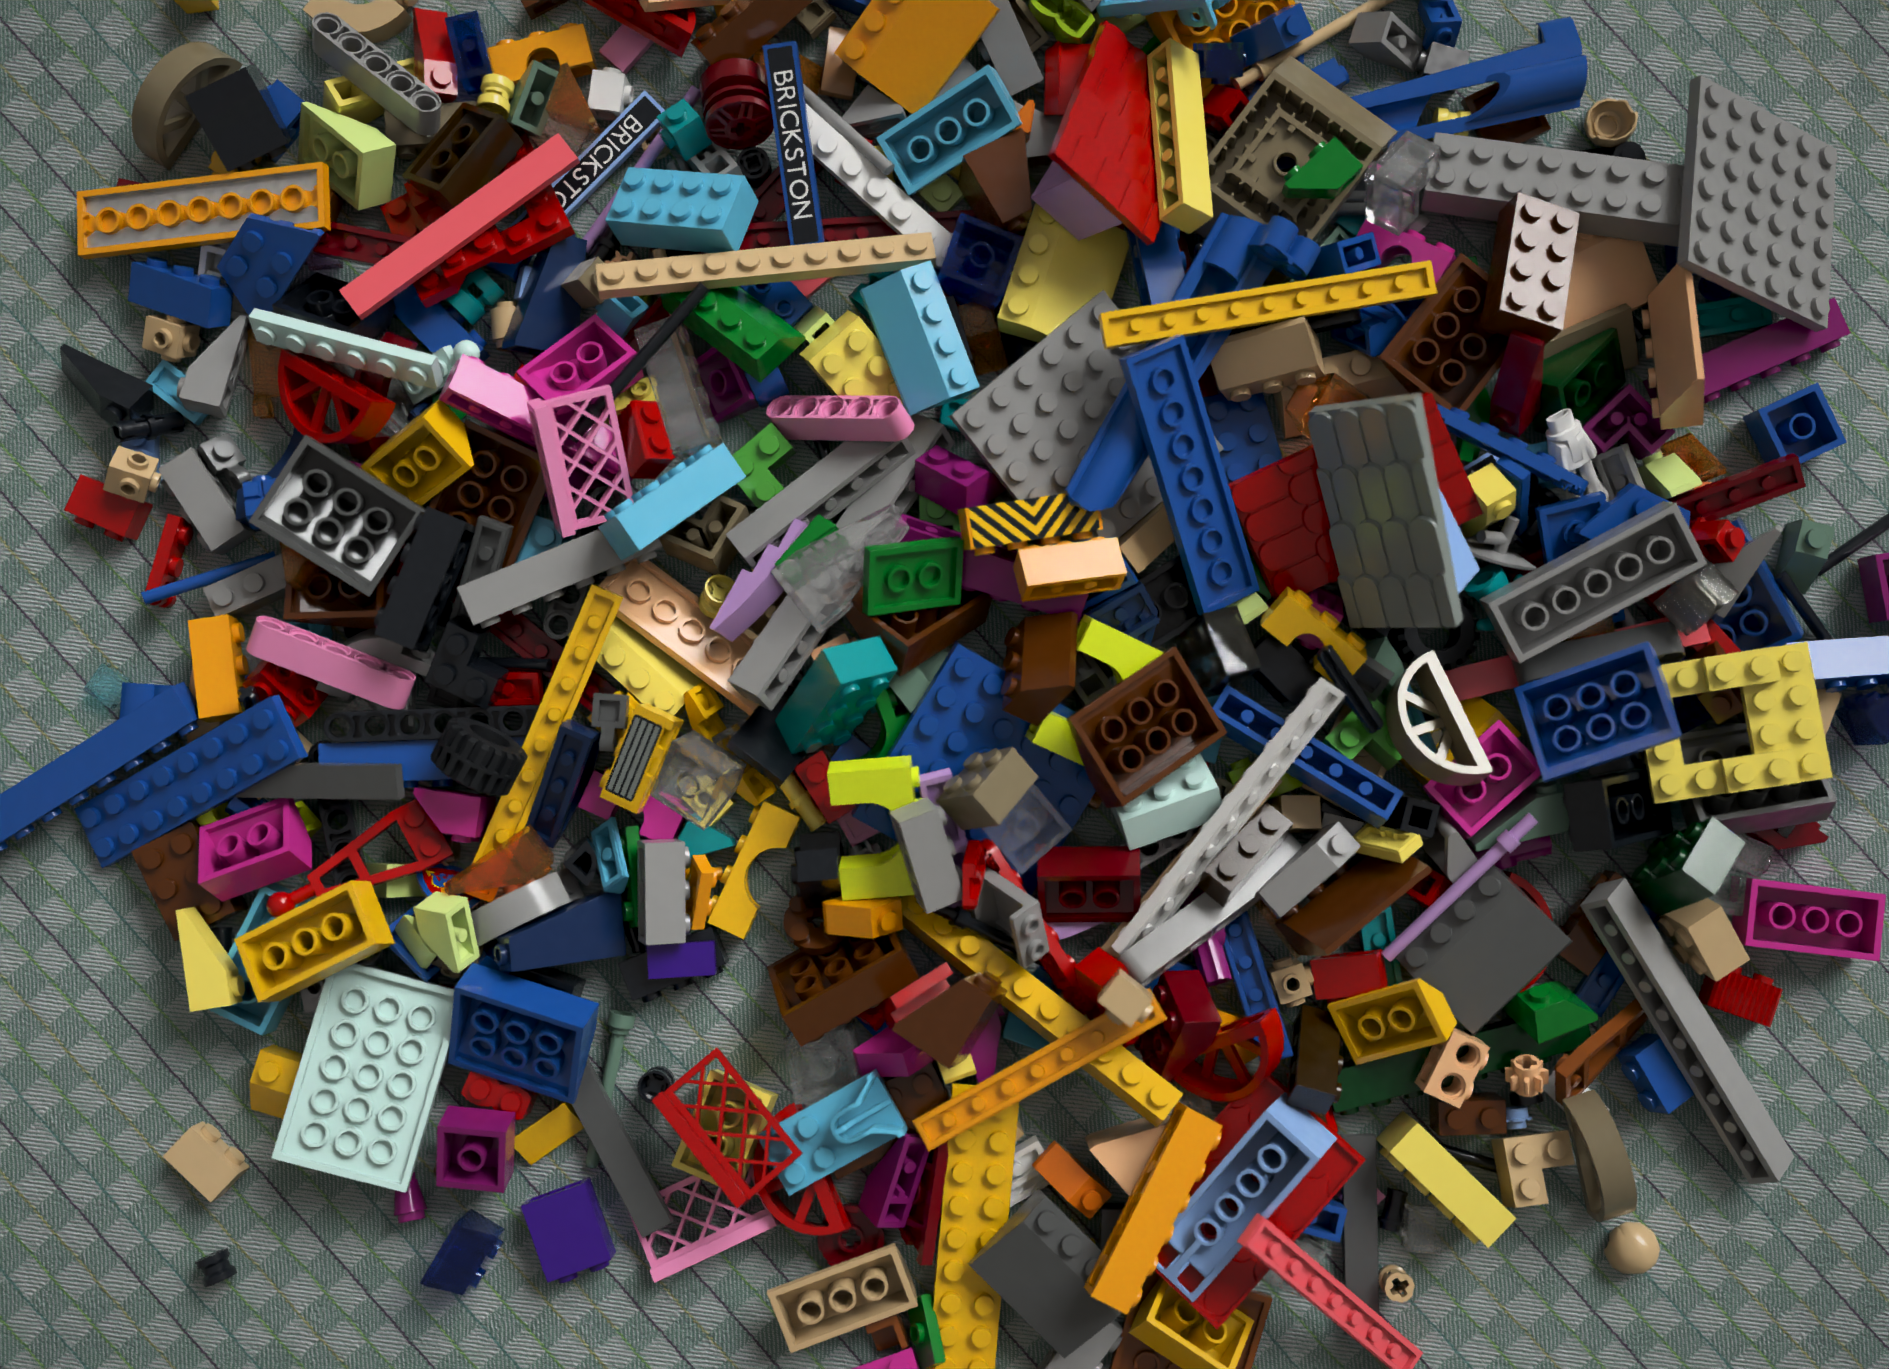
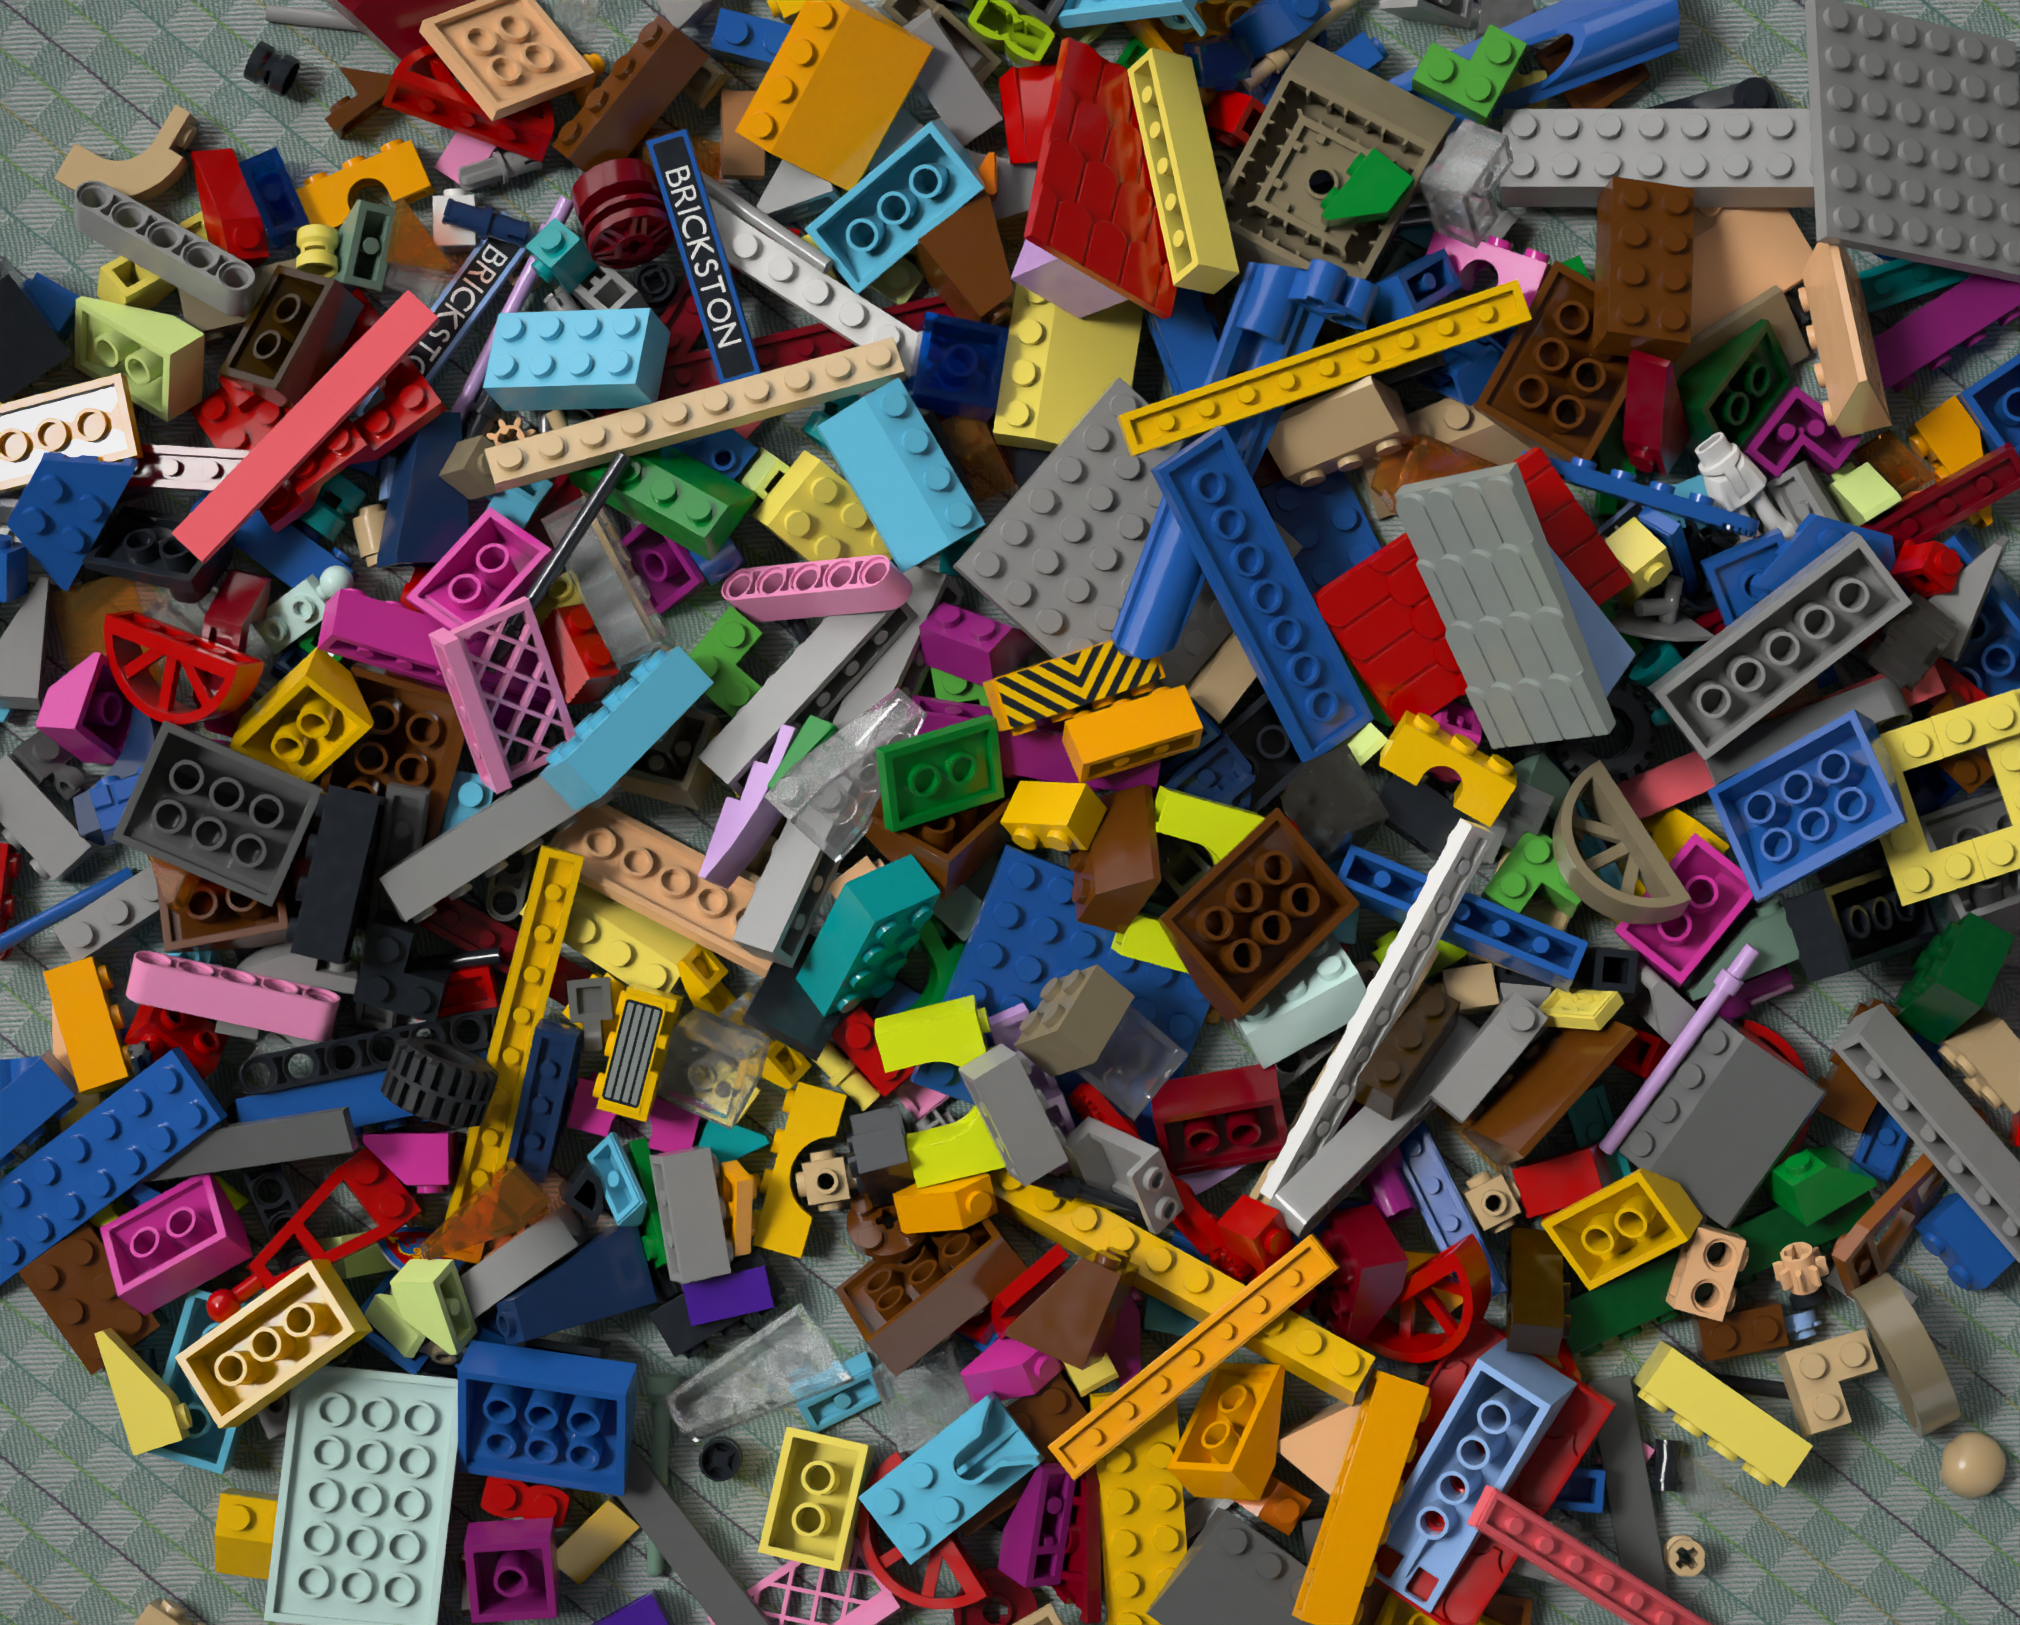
camera: 10 degrees left, 0 degrees up
light aqua plate [248,308,443,389] -> none
red fence [651,1047,803,1209] -> none
light yellow wheel [698,574,735,619] -> none
red tile [962,840,987,909] -> none
tan brick [1097,968,1154,1027] -> none
black axle [1316,645,1384,734] -> none
tan hair [1584,98,1638,149] -> none
none -> dark pink slope [35,652,132,764]
none -> dark blue pin [442,198,530,248]
none -> light grey axle [458,151,542,191]
none -> clear wedge [661,1302,856,1442]
none -> medium azure slope [792,1352,889,1433]
none -> tan brick [795,1149,858,1212]
none -> yellow brick [1000,781,1107,851]
none -> light orange slope [1167,1362,1285,1501]
none -> bright green brick [1412,24,1527,128]
none -> light orange slope [1906,395,1993,530]

